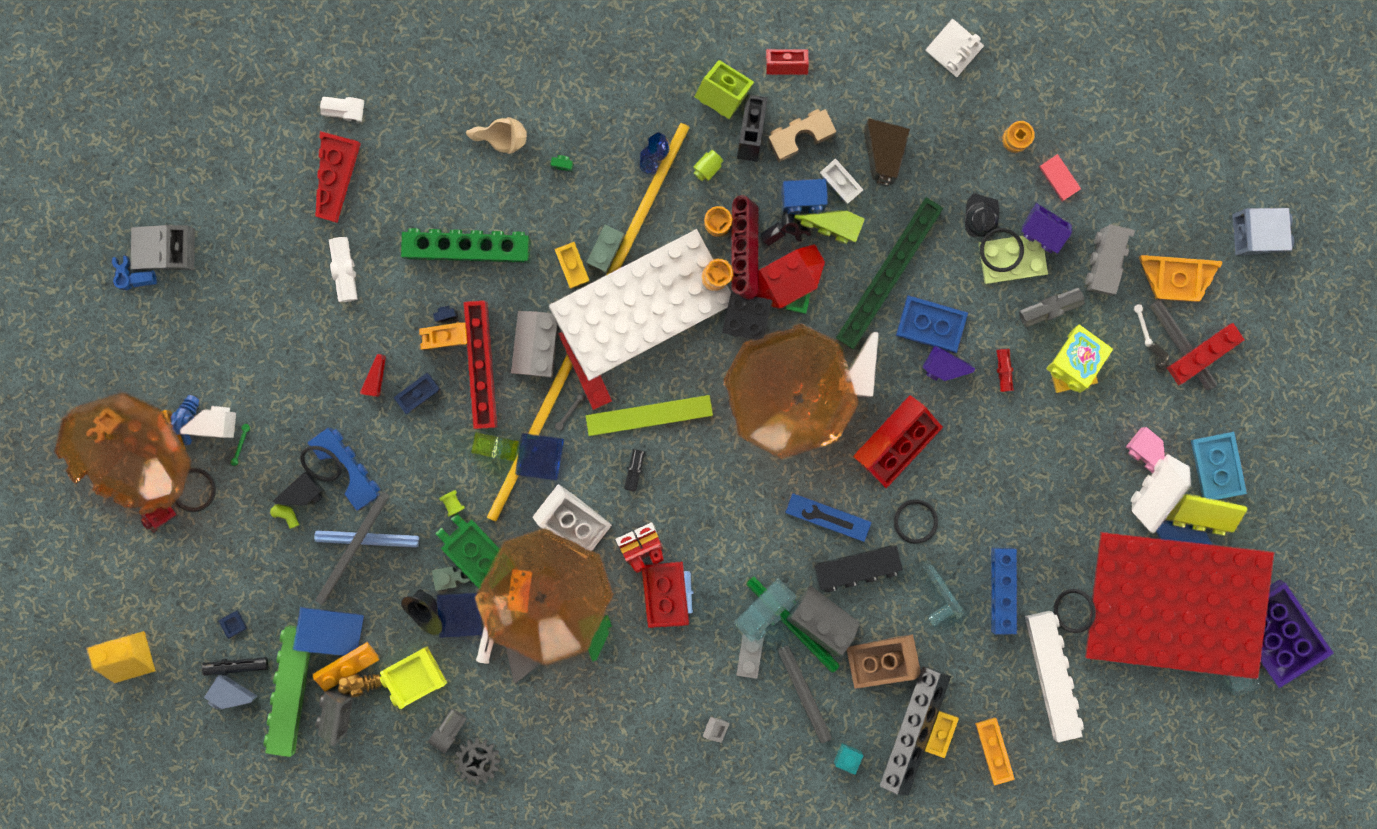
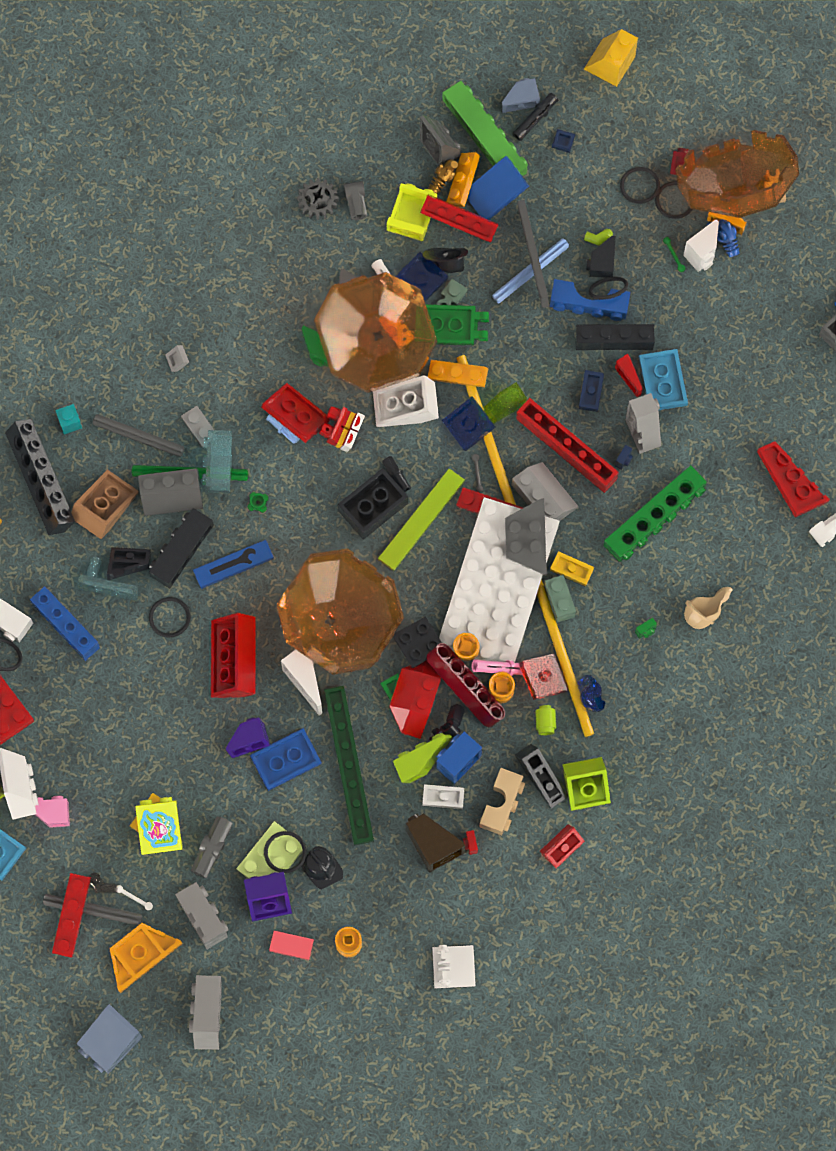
camera: 135 degrees right, 15 degrees down
white piece [329,237,358,302] -> none
light orange plate [419,323,467,350] -> none
lime bush [439,490,465,517] -> none
yellow plate [925,711,959,758] -> none
red pin [996,349,1014,392] -> none
none -> black wing [107,547,151,580]
none -> light grey wedge [189,975,222,1050]
none -> green plate [247,492,269,513]
none -> black brick [338,468,408,540]
none -> red plate [420,194,498,243]
none -> light orange plate [428,360,488,388]
none -> red plate [463,830,478,855]
none -> bright pink pin [472,659,530,676]
none -> dark grey wing [505,498,547,576]
none -> clear red plate [519,654,569,700]
none -> black brick [575,324,655,350]
none -> black tyre [620,167,660,204]
none -> light grey wedge [625,393,661,454]
none -> dark azure plate [639,349,688,410]

